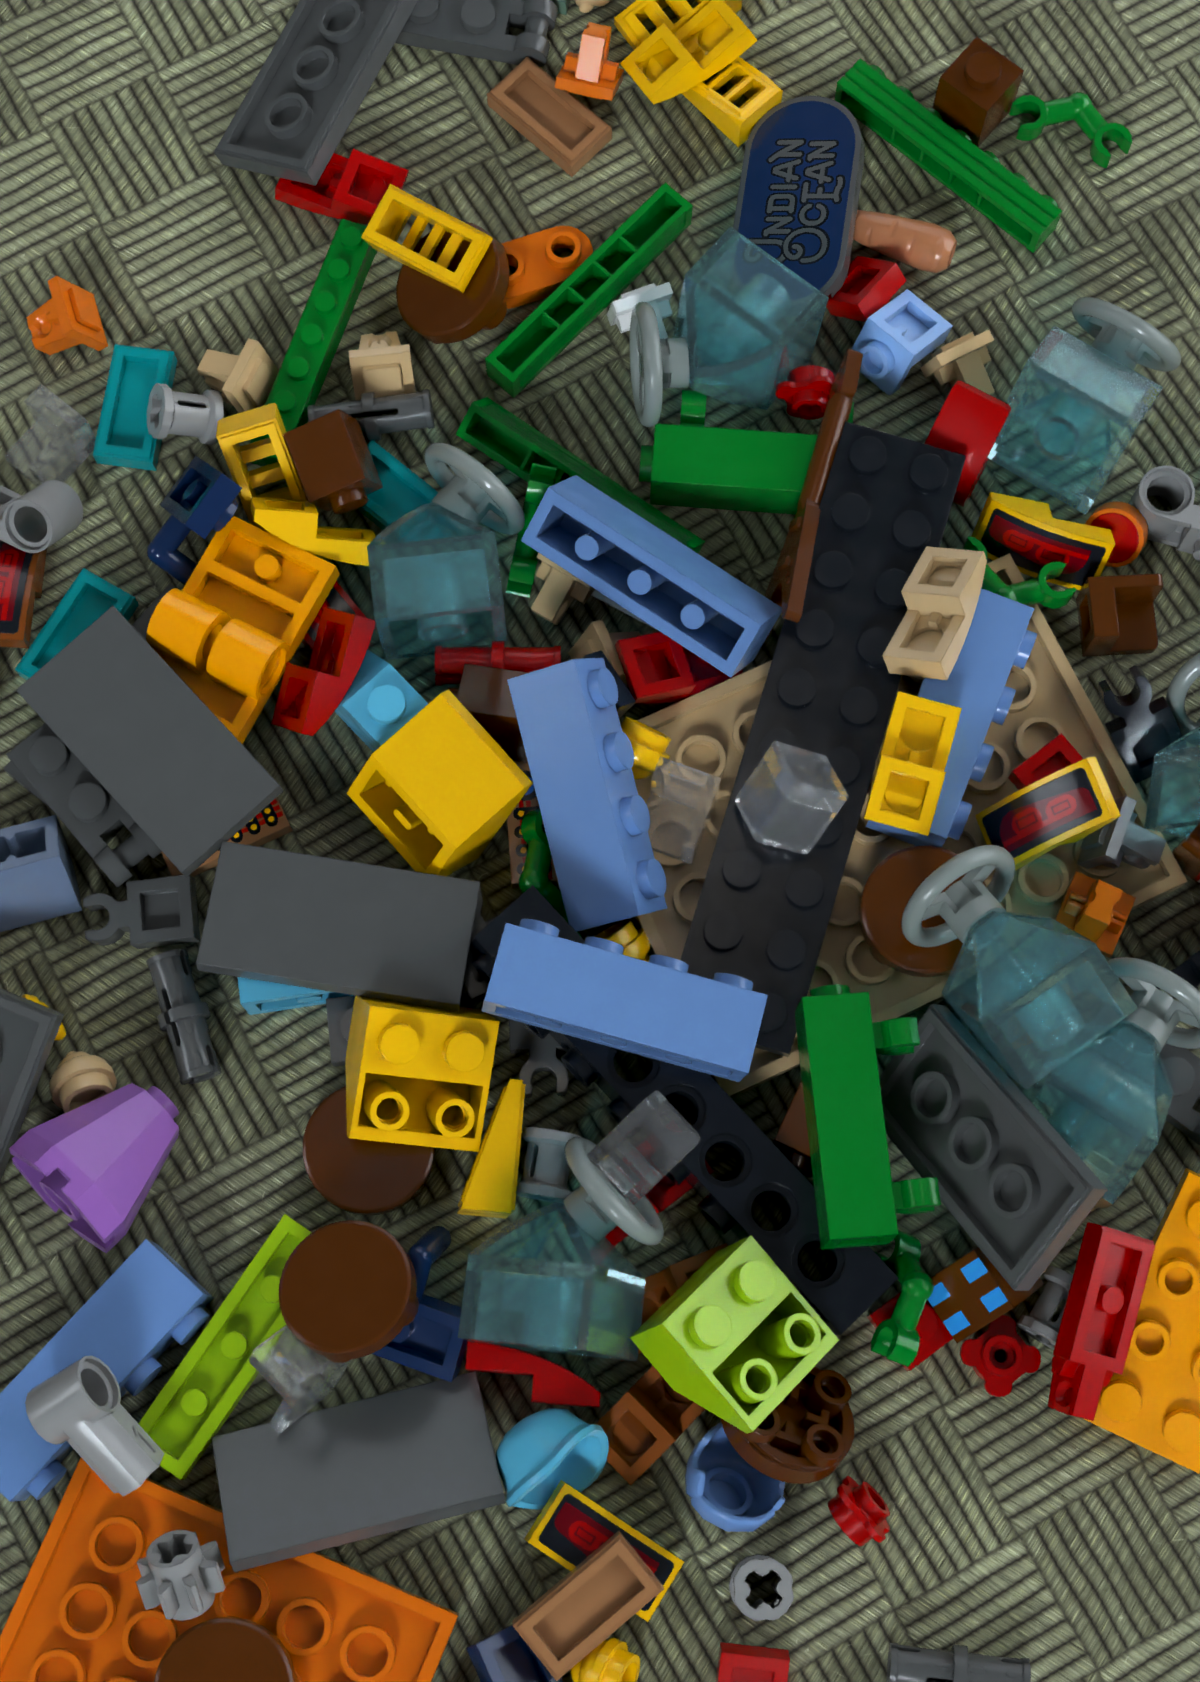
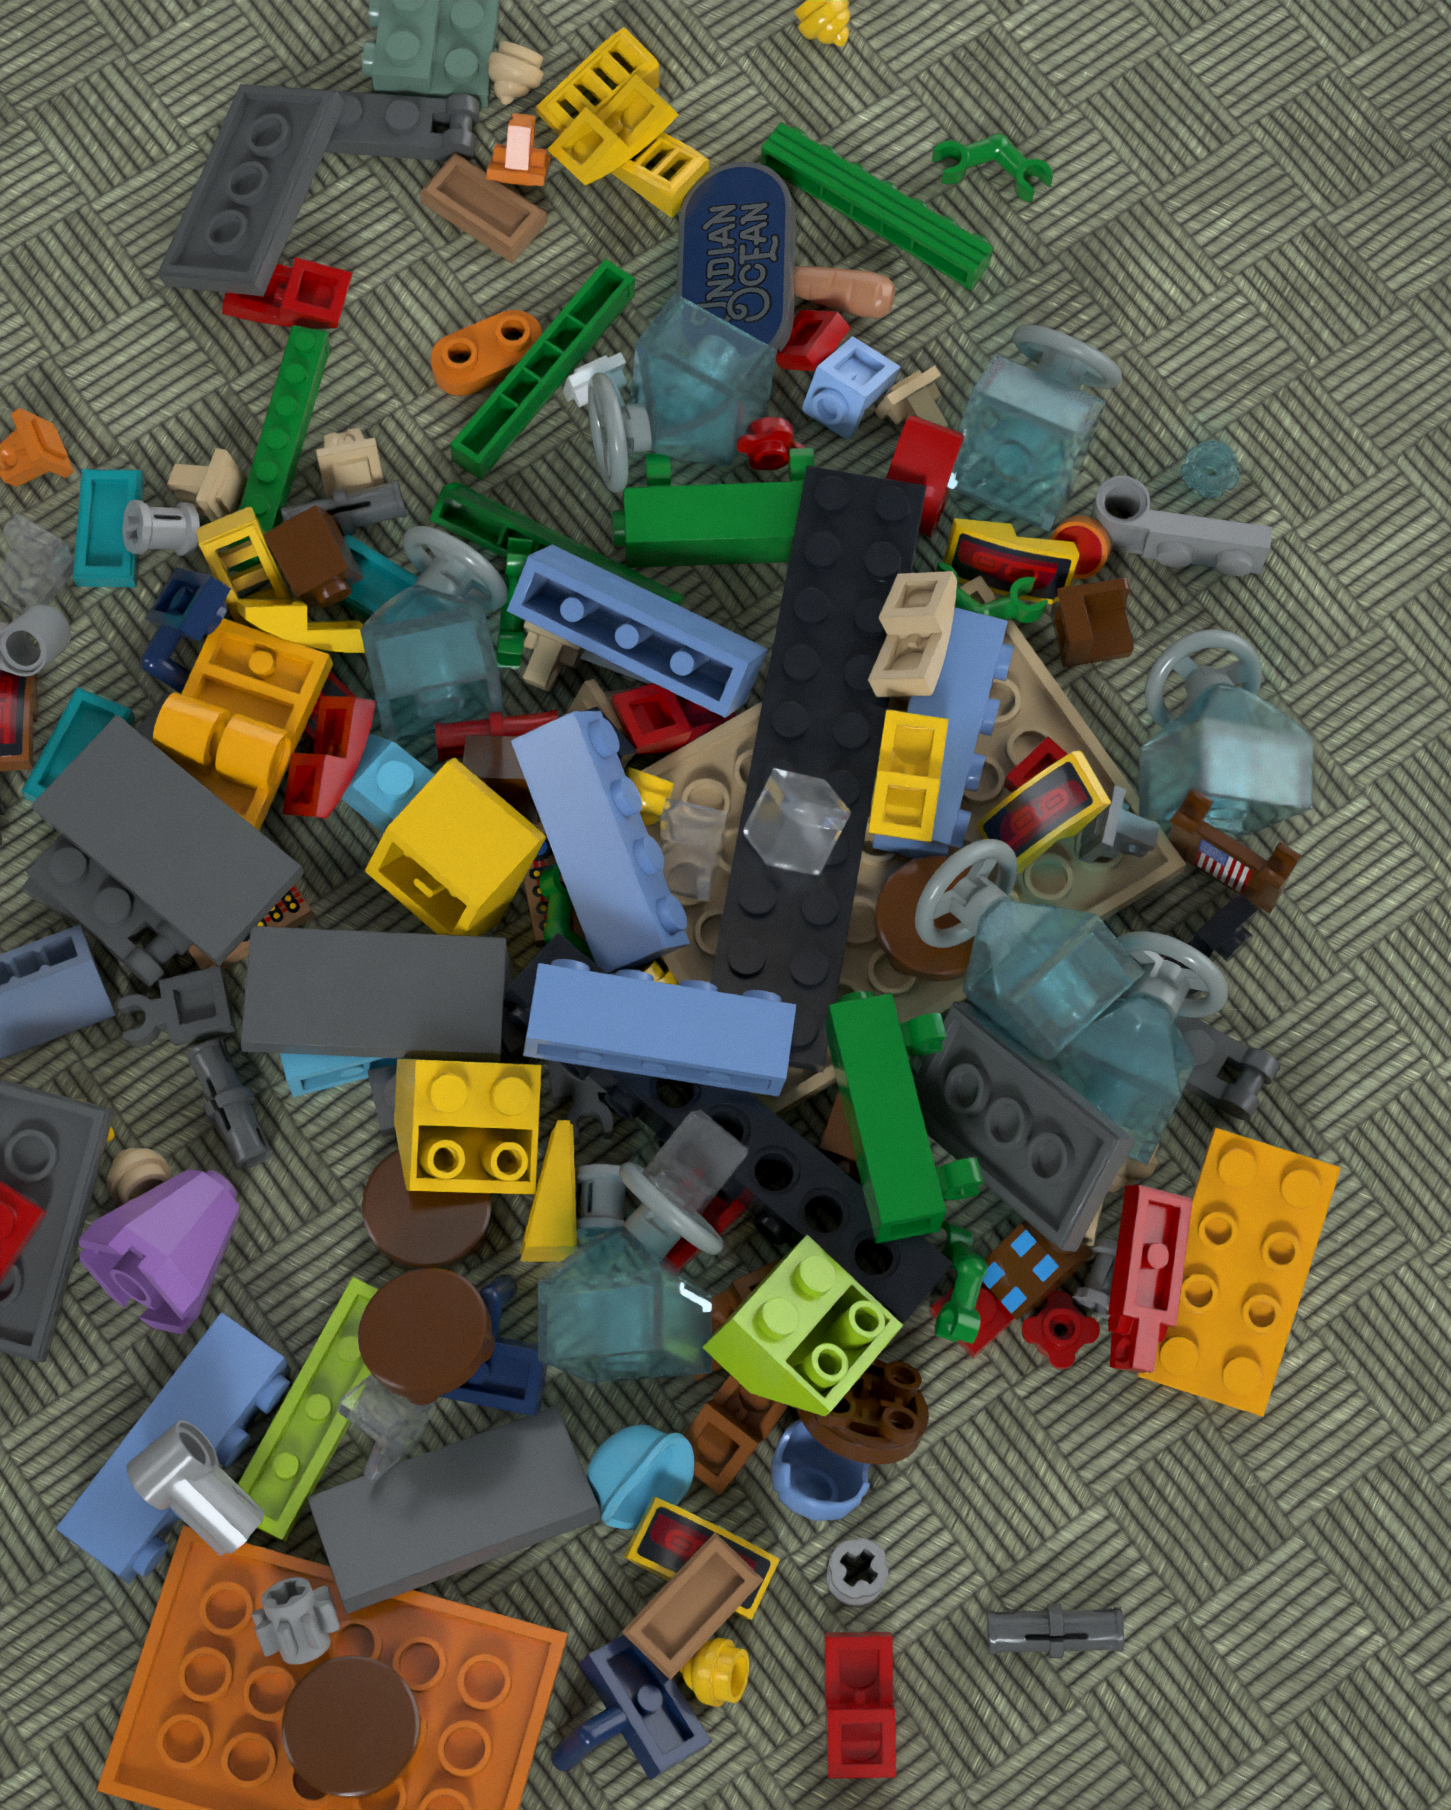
camera: 10 degrees left, 5 degrees down
yellow slope [361,184,493,293] -> none
reddish brown tile [396,222,509,344] -> none
red slope [465,1341,600,1408] -> none
reddish brown piece [765,348,863,639] -> none
red plate [828,1476,890,1547] -> none
reddish brown brick [932,37,1024,147] -> none
orange brick [1050,871,1136,958] -> none
black plate [1098,665,1192,784] -> none

